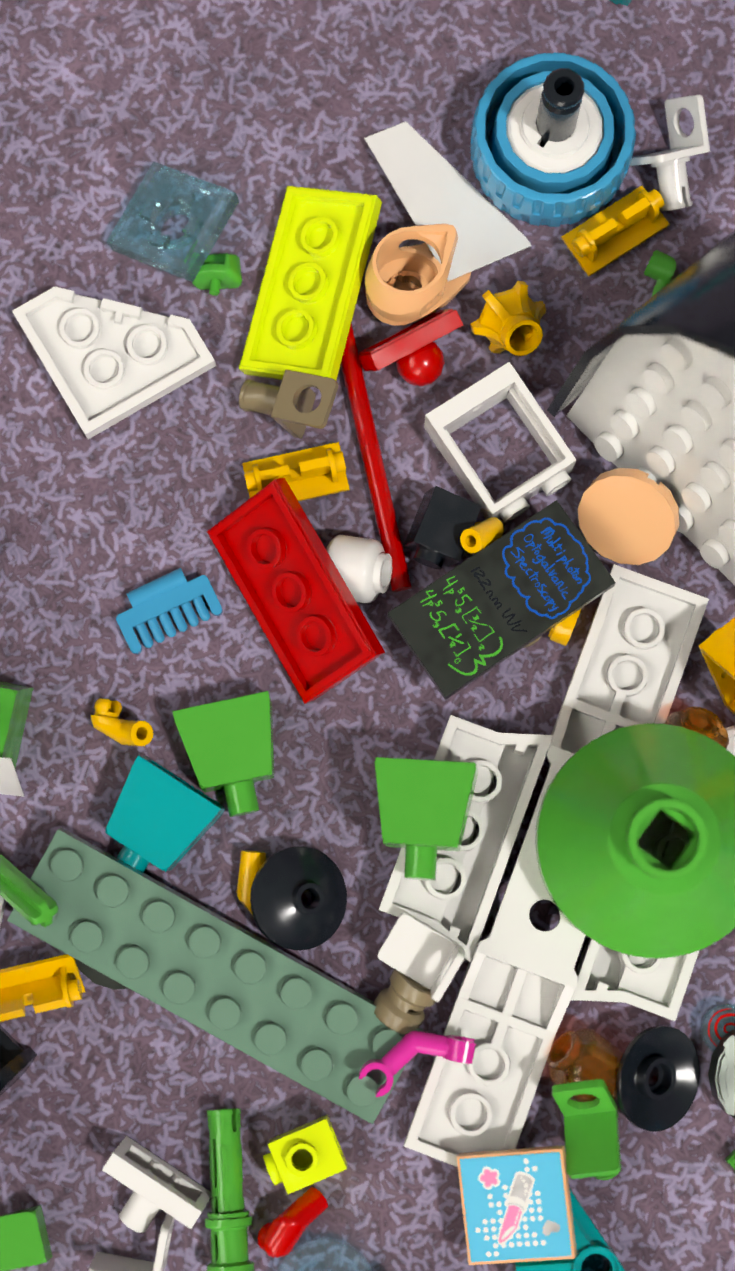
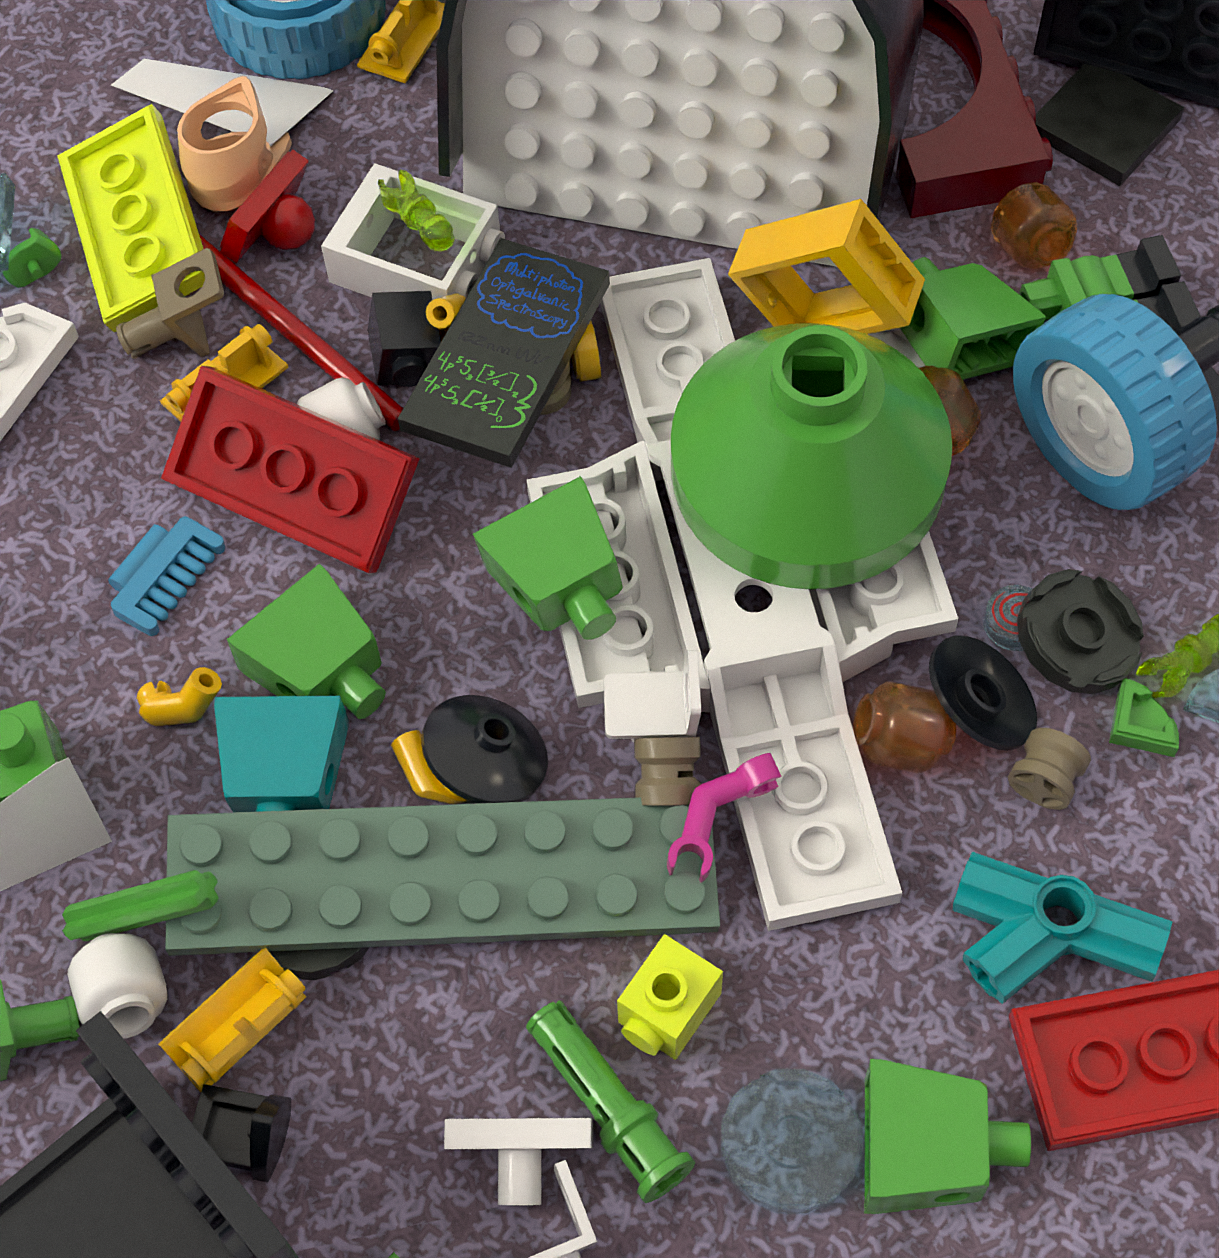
camera: 30 degrees left, 20 degrees down
red arm [257,1187,328,1258] -> none
medium azure tile [457,1145,577,1265] -> none
yellow rock [470,280,546,356] -> none
bright green bracket [552,1079,622,1180] -> none
light nougat tile [578,468,680,565] -> none
none -> clear neon green piece [378,169,455,251]
none -> dark tan wheel [1008,728,1091,810]

